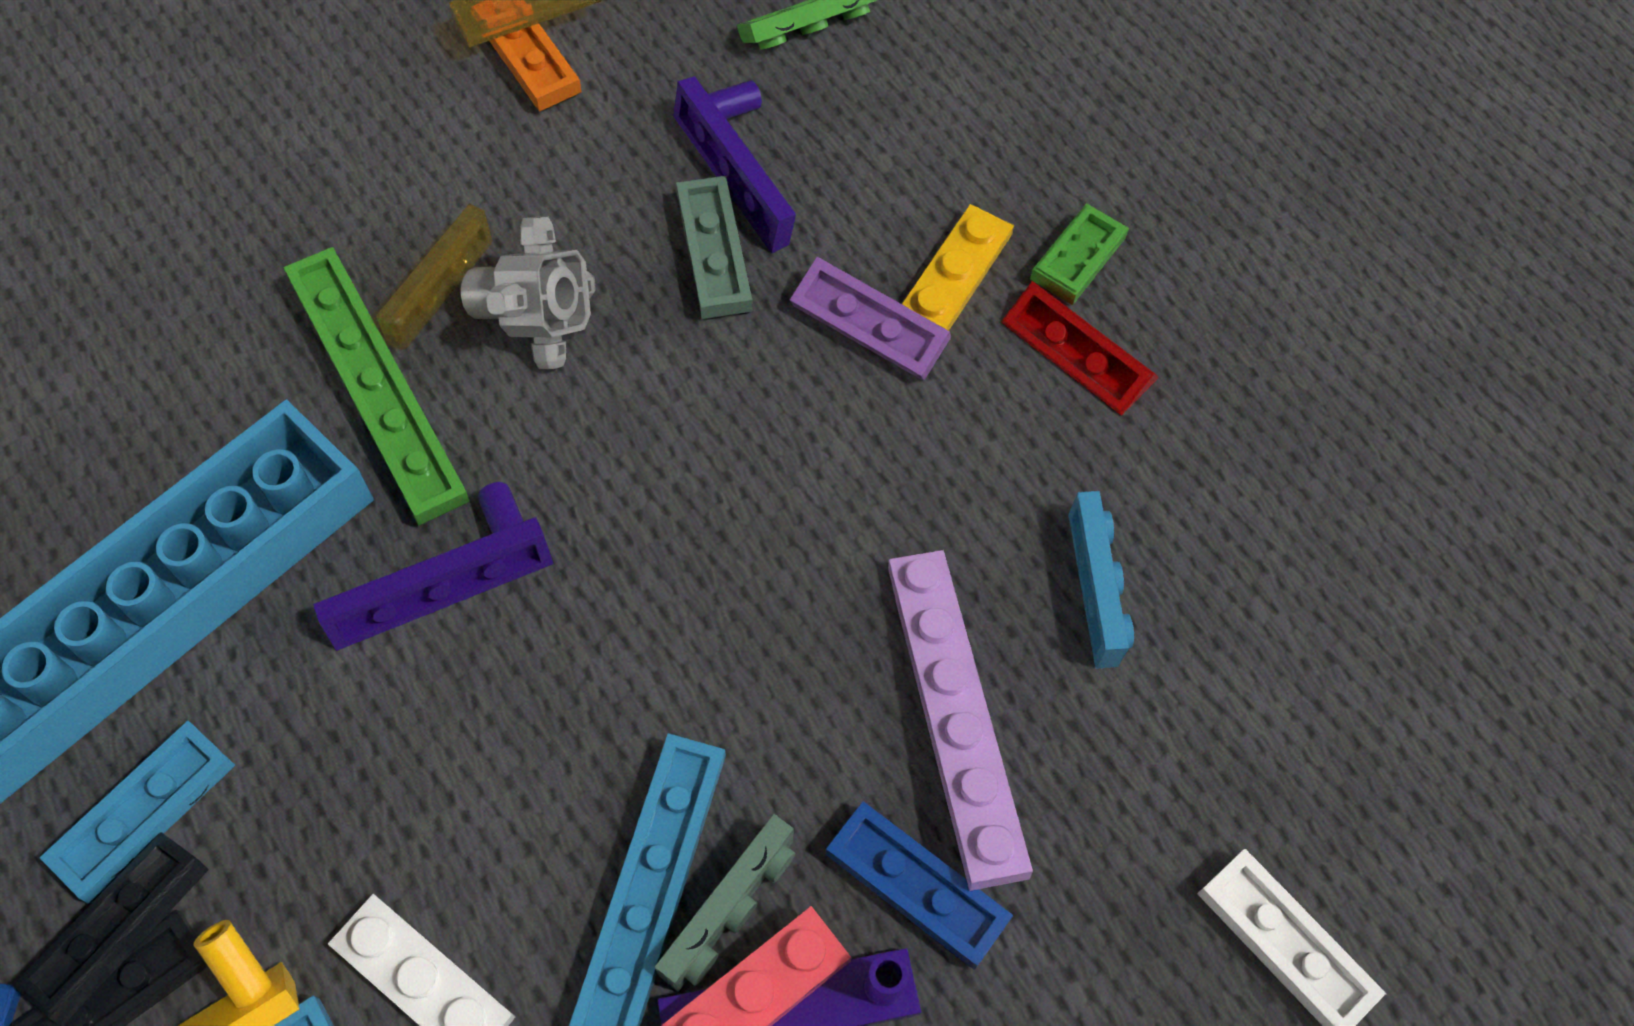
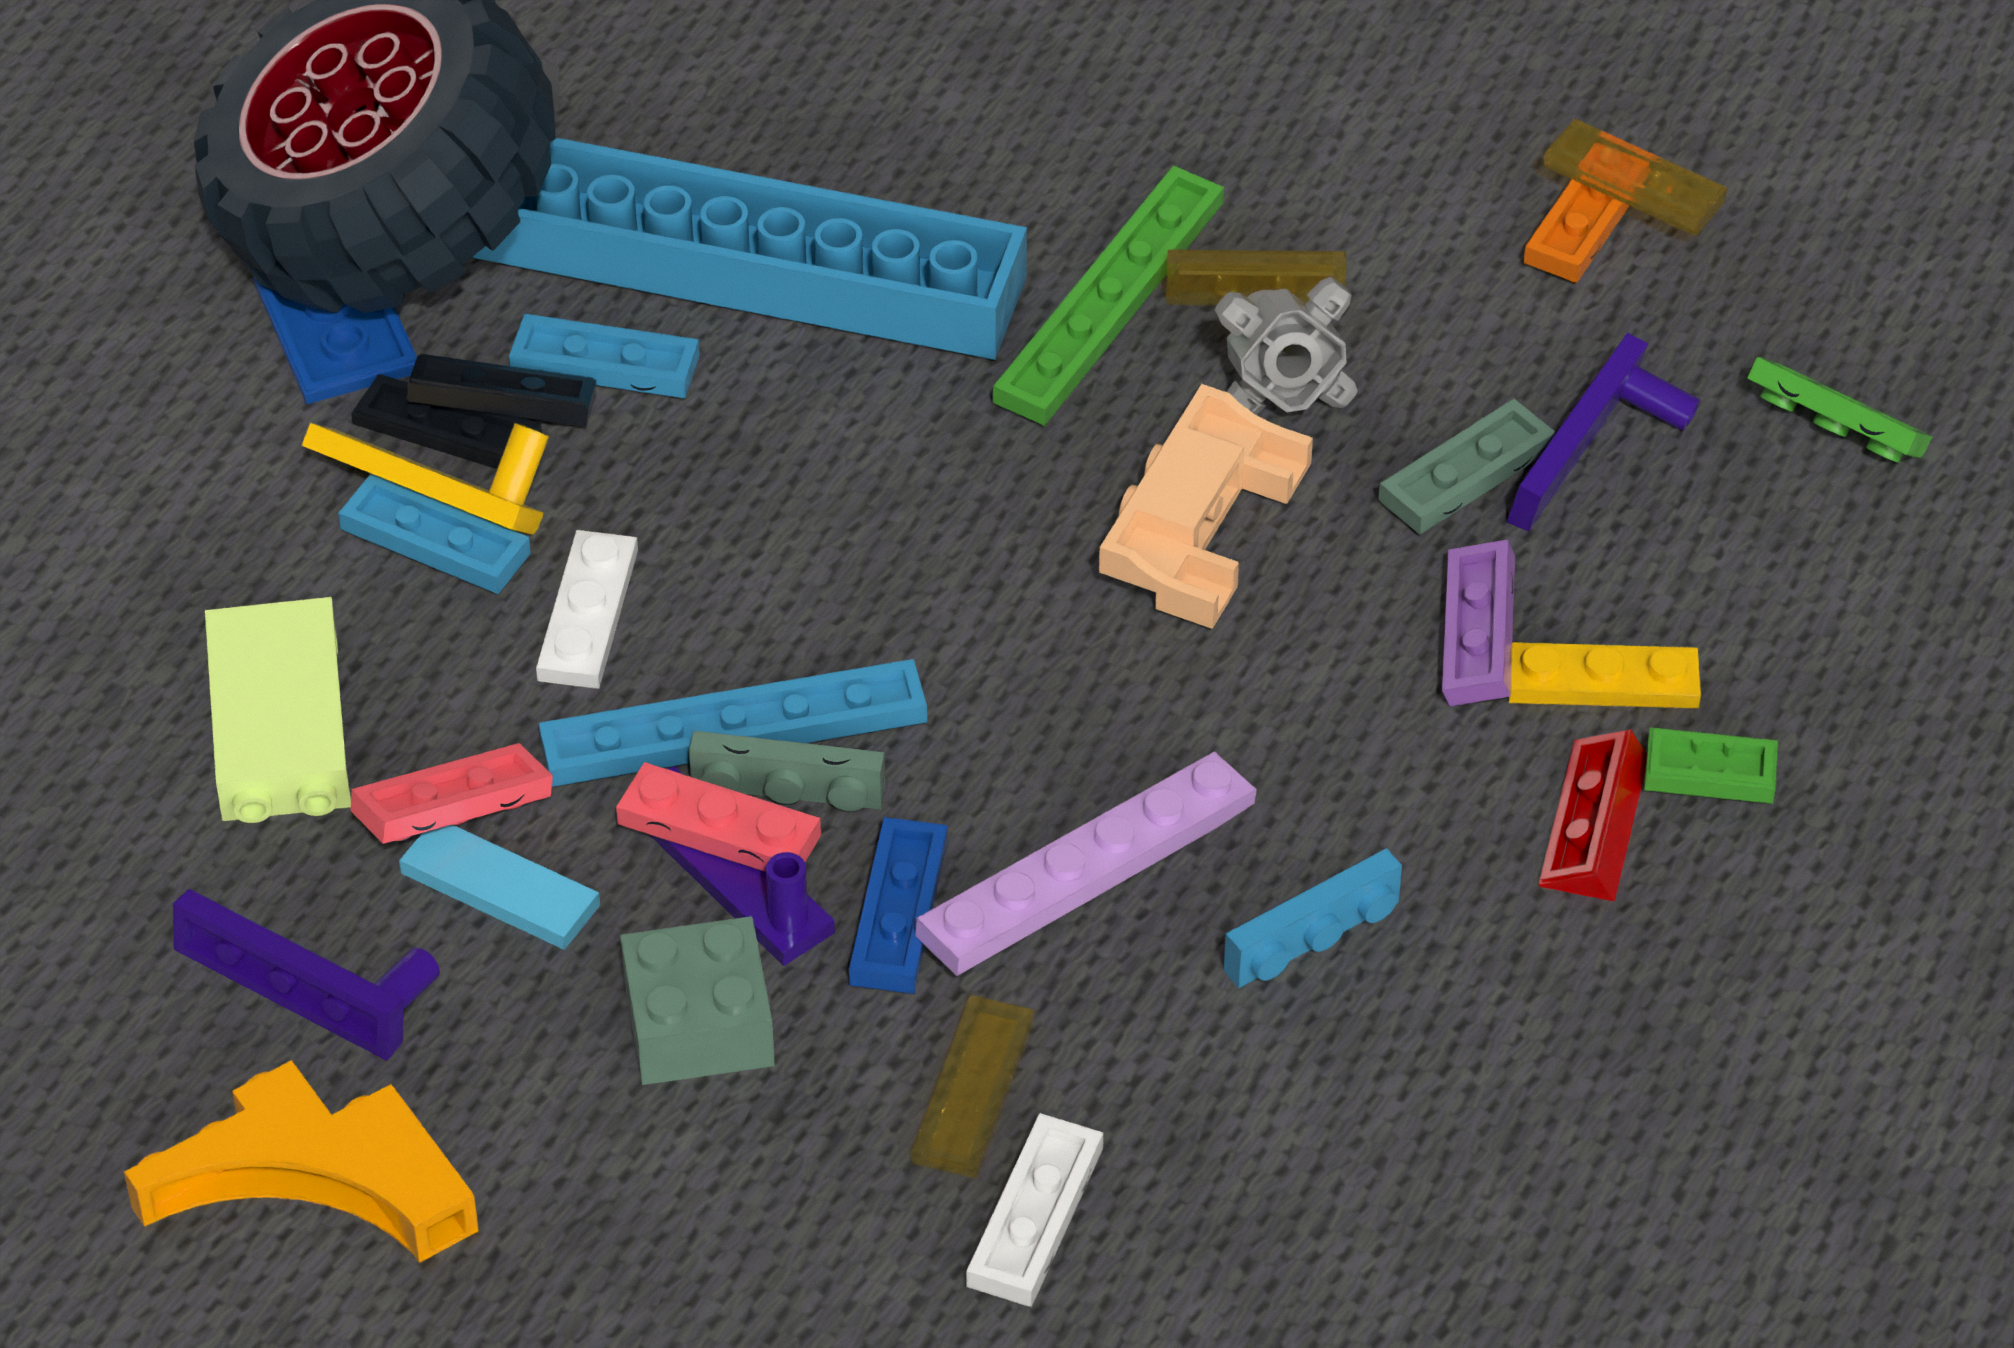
camera: 65 degrees right, 15 degrees down
dark purple piece [313,482,554,651] -> none
none -> clear yellow tile [912,995,1034,1179]
none -> light nougat bracket [1099,384,1313,629]

